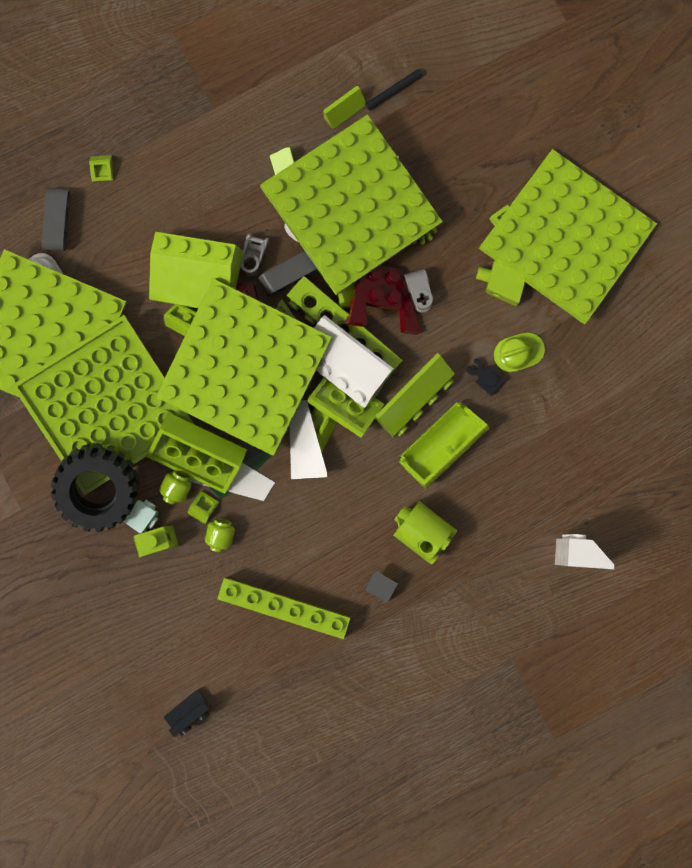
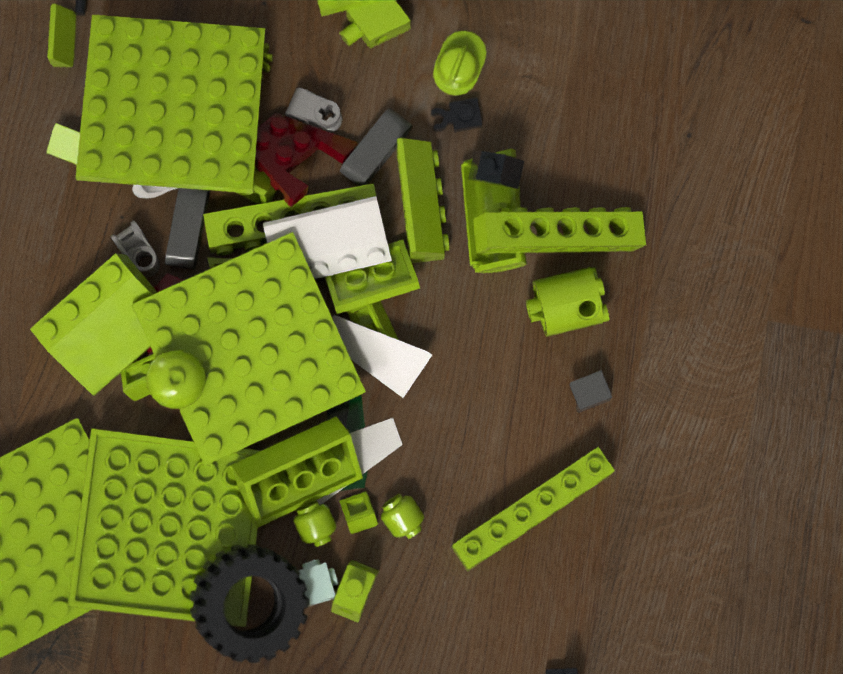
camera: 55 degrees left, 5 degrees down
white slope [555,534,614,569] -> none
none -> lime cylinder [146,350,206,409]
none -> dark grey beam [339,108,413,186]
none -> black slope [468,151,524,189]
none -> lime brick [473,207,646,253]

